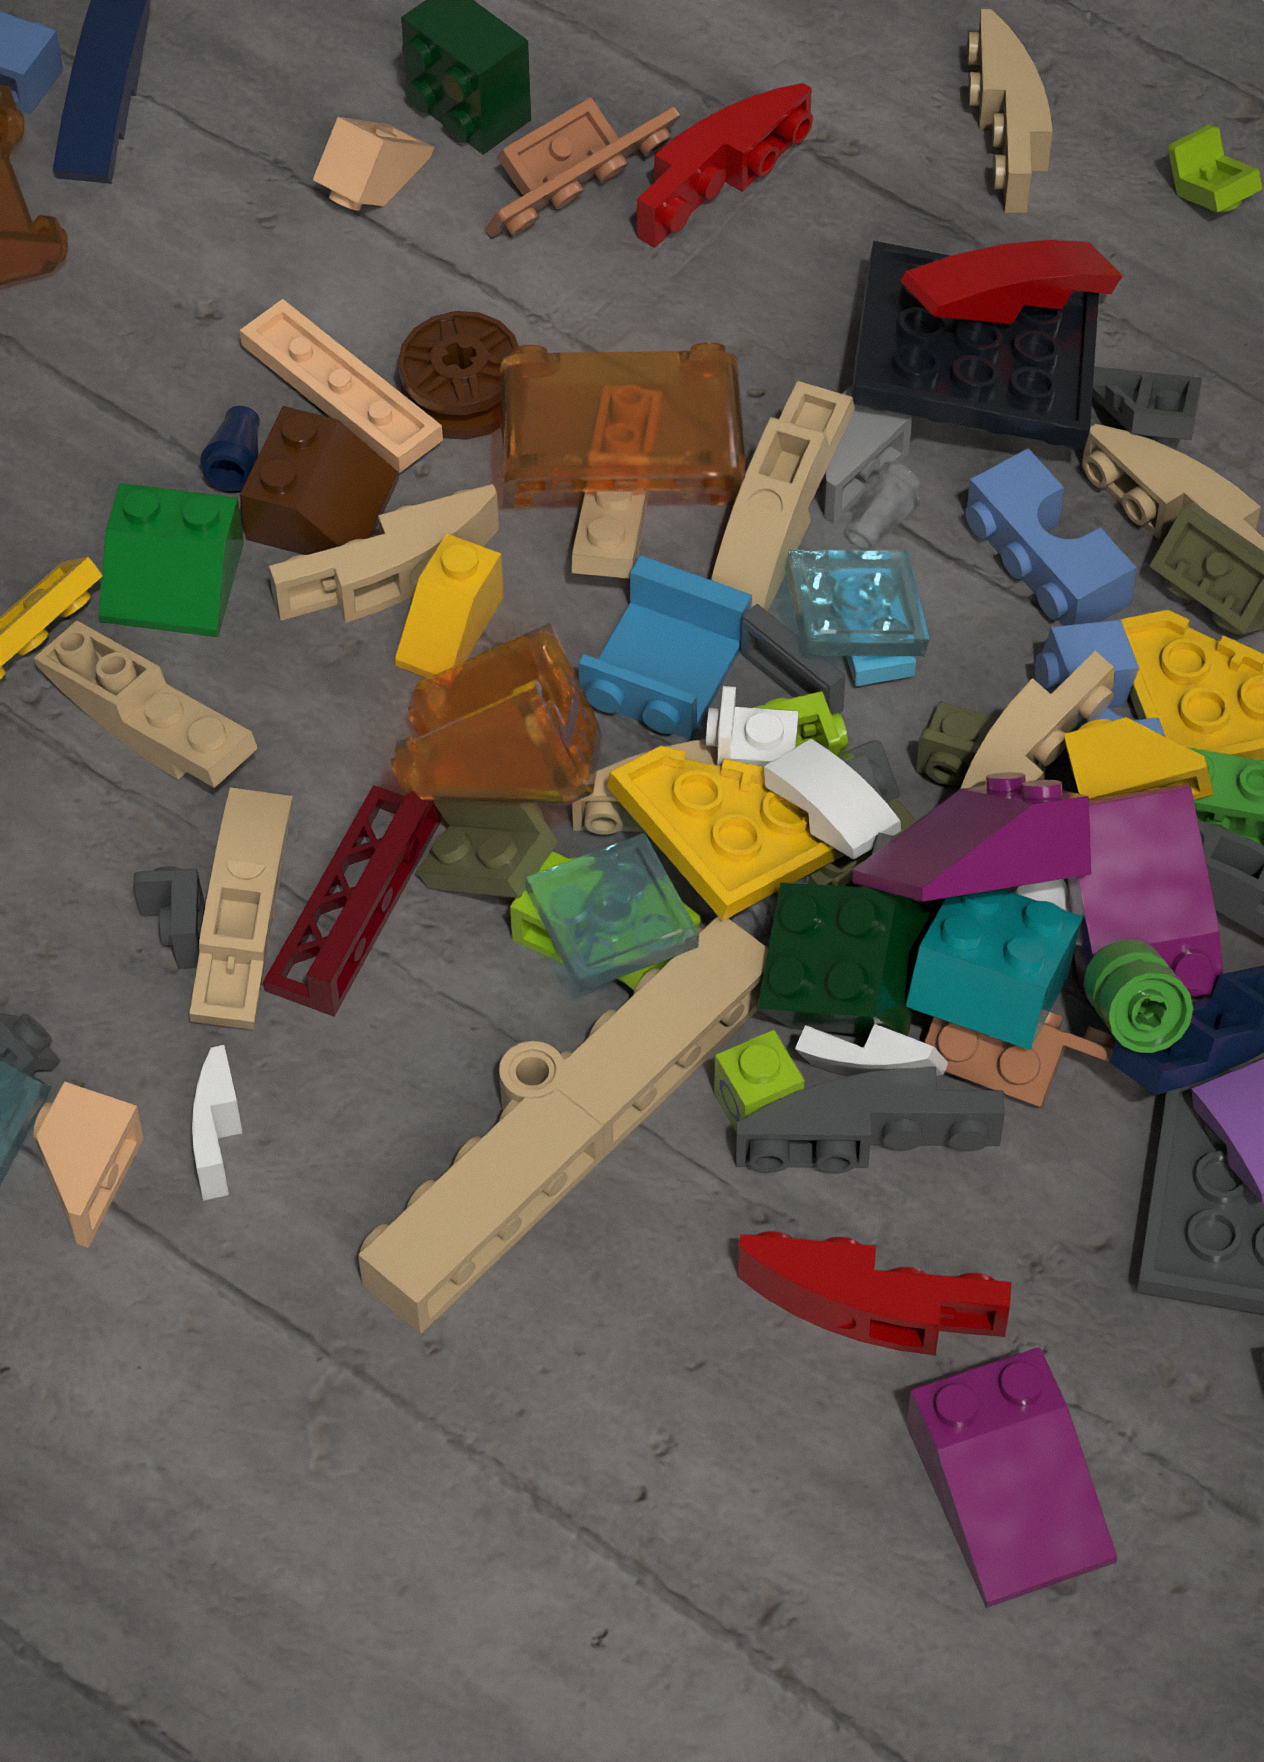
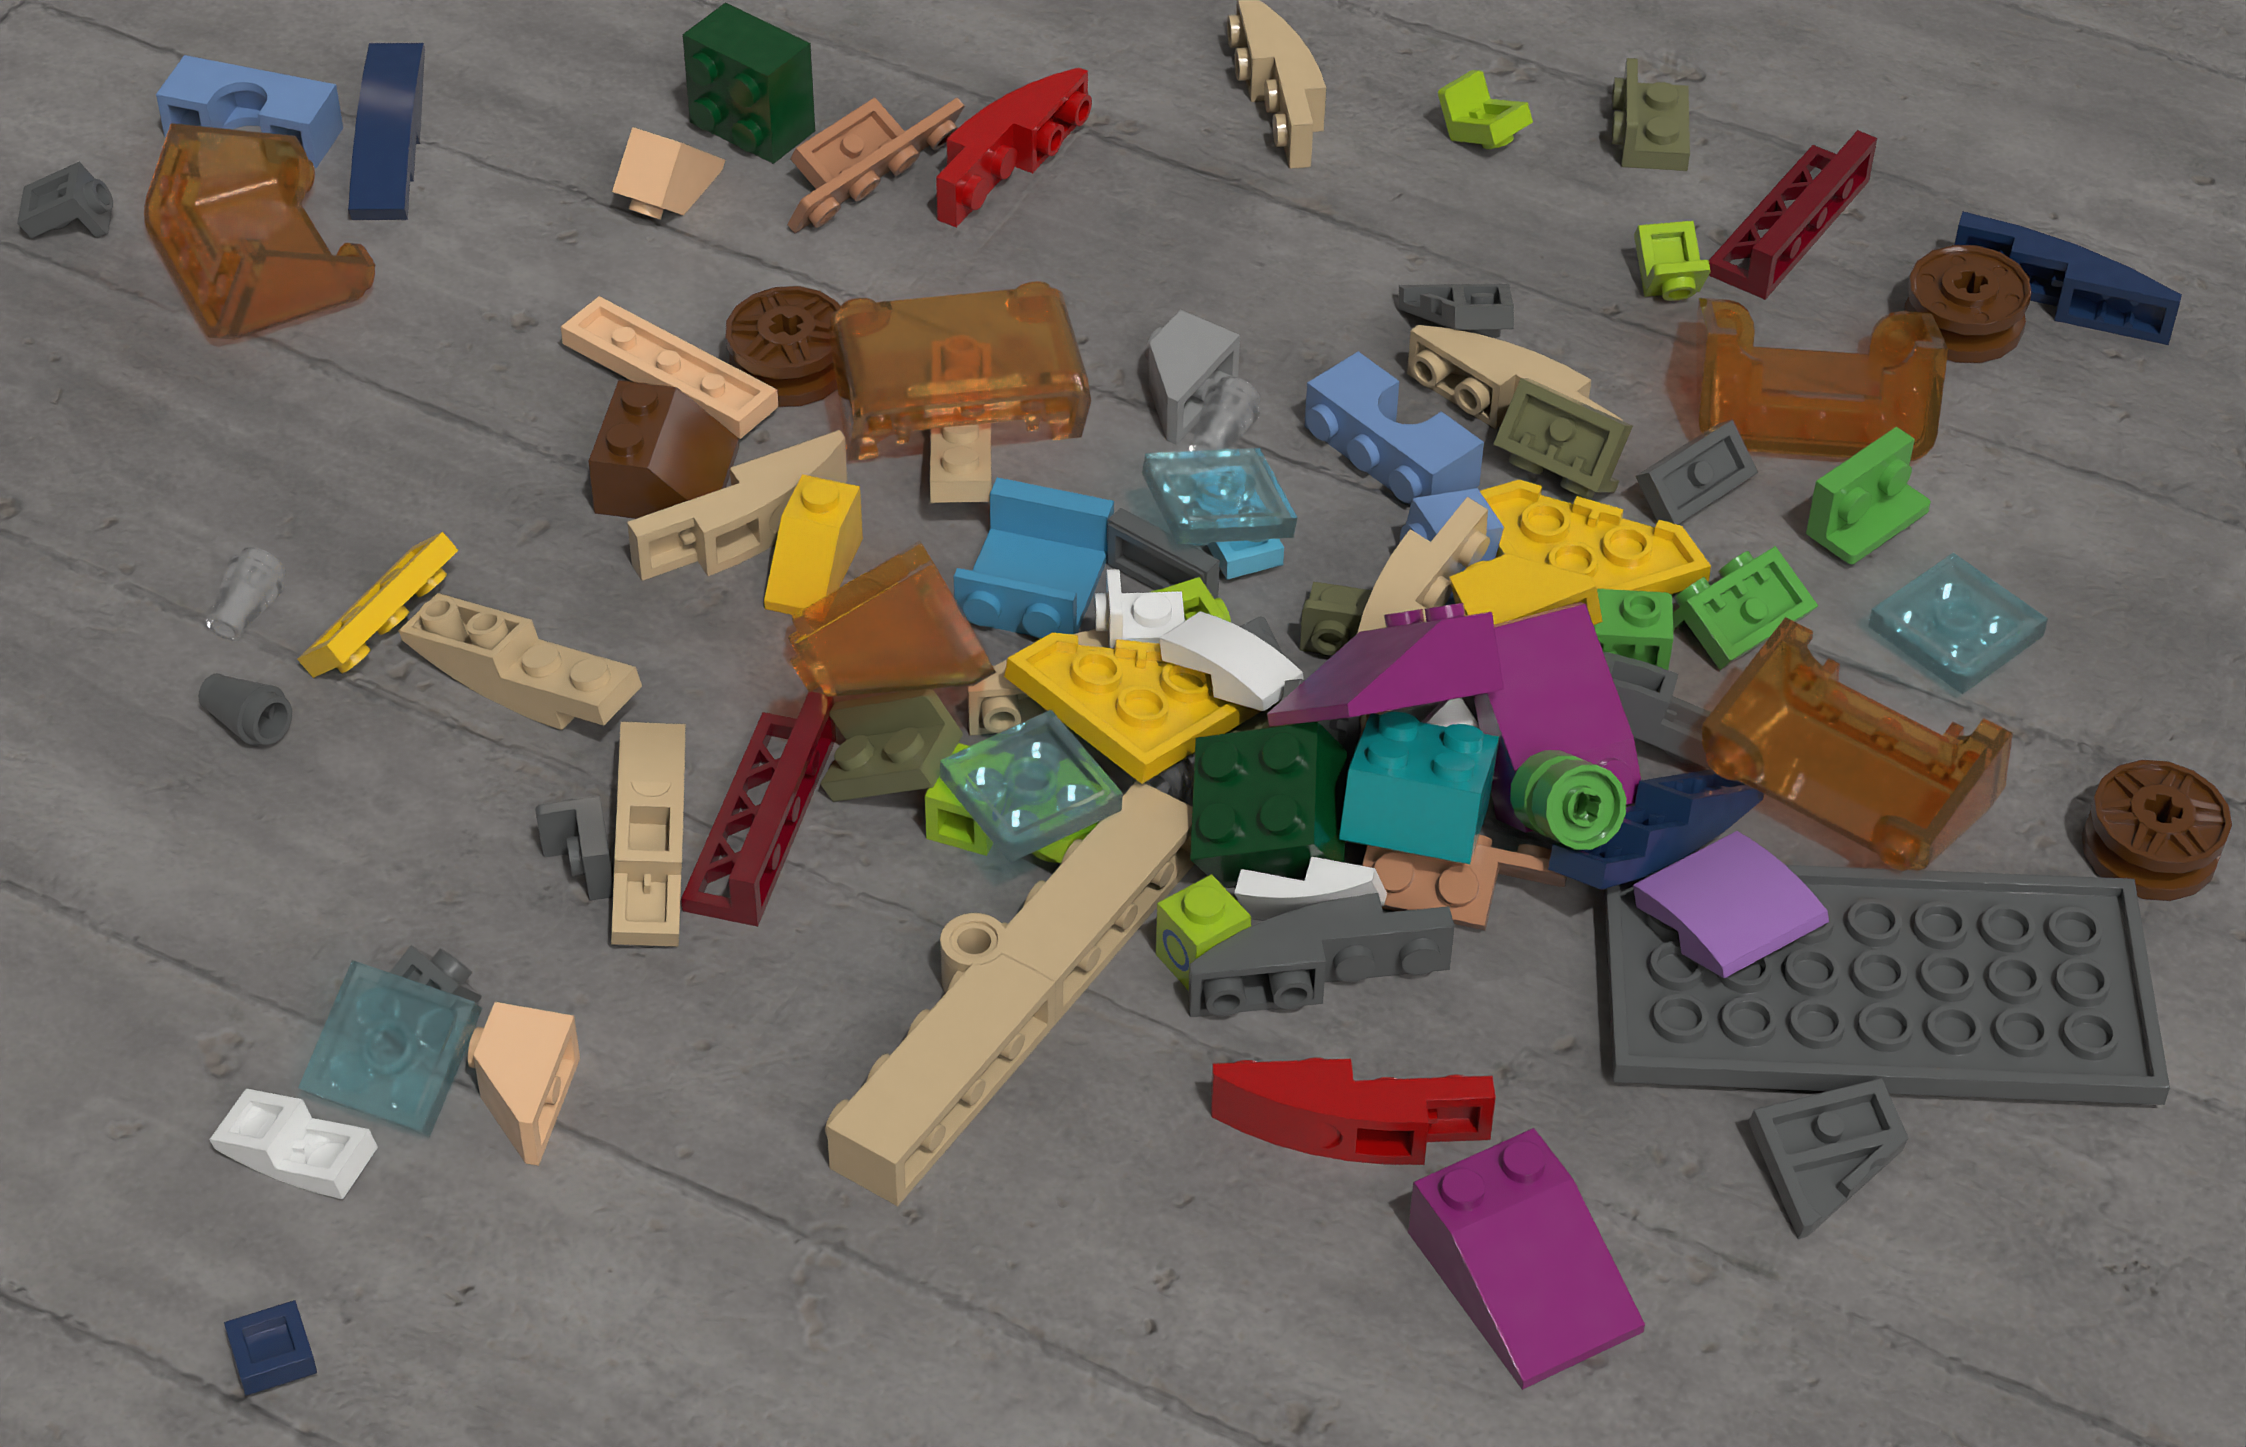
camera: 10 degrees left, 10 degrees down
green slope [99,483,244,637] -> none
white slope [192,1045,242,1201] -> none
dark blue cone [200,406,260,491] -> none
tan slope [711,381,855,612] -> none
black plate [851,240,1099,449] -> none
red slope [900,240,1123,324] -> none

